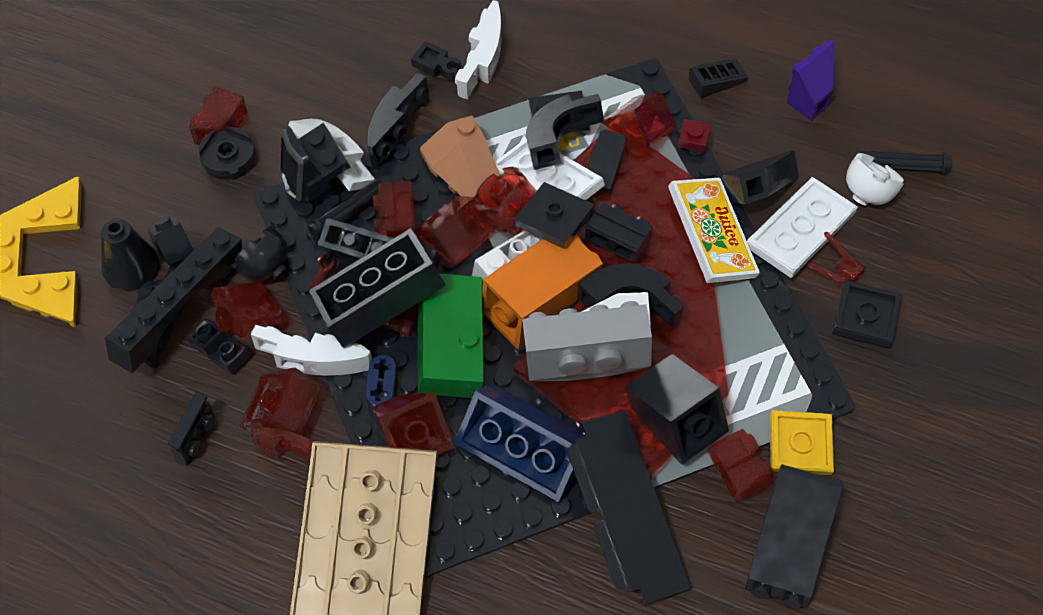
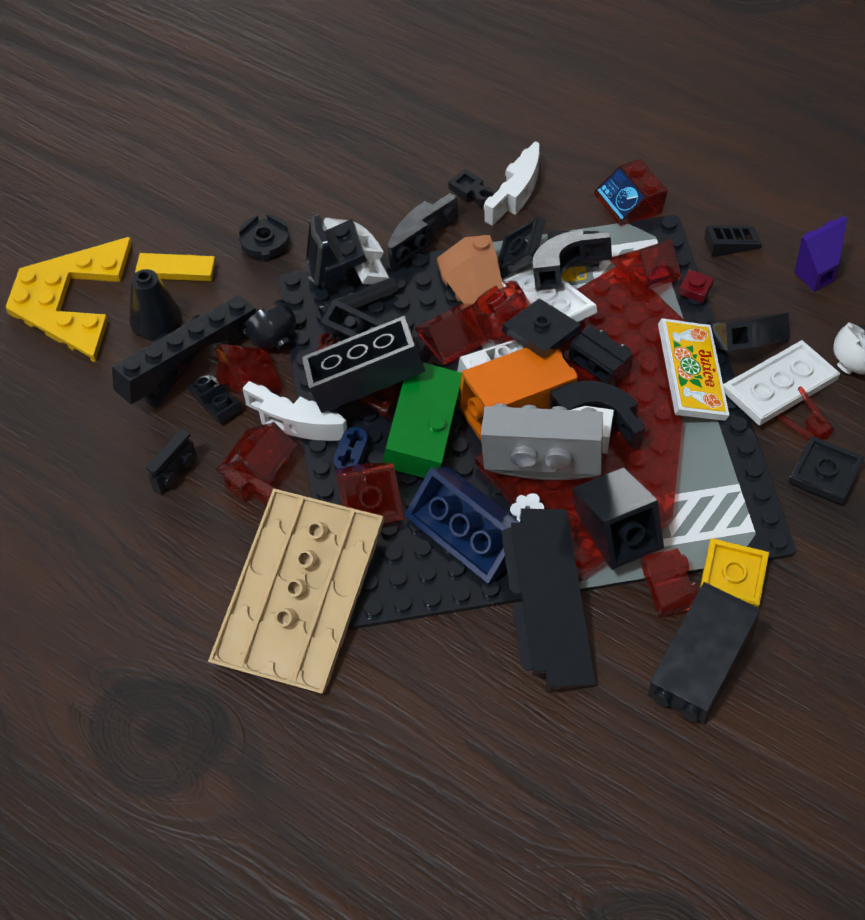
camera: 15 degrees right, 5 degrees down
black slope [148,215,194,266] -> none
clear red slope [189,86,247,145] -> none
clear red brick [373,181,416,238] -> none
black slope [587,129,627,191] -> none
none -> yellow tile [135,253,216,281]
none -> black plate [498,216,546,279]
none -> white plant [510,493,544,522]
none -> slope [594,159,668,226]

